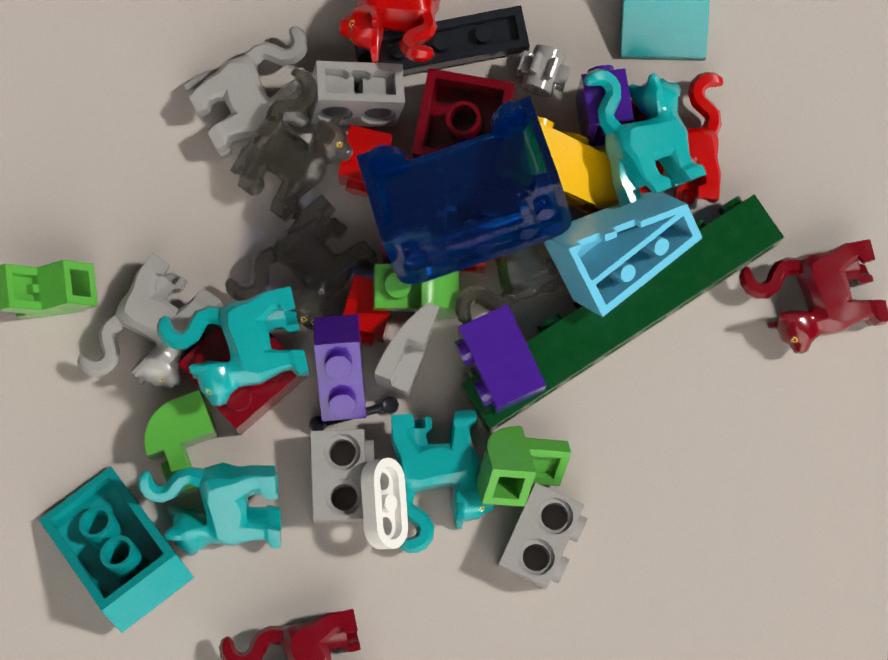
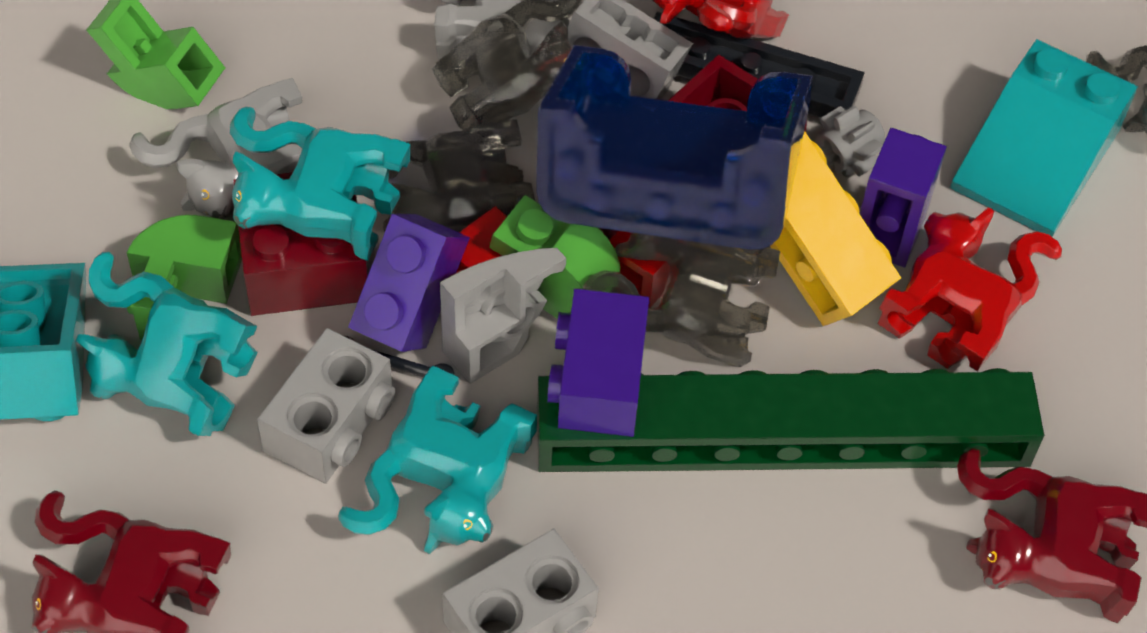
camera: 30 degrees right, 25 degrees down
white plate [361,458,408,550] -> none
bright green brick [476,426,571,507] -> none
medium azure wedge [539,192,702,317] -> none
teal animal [584,69,707,207] -> none

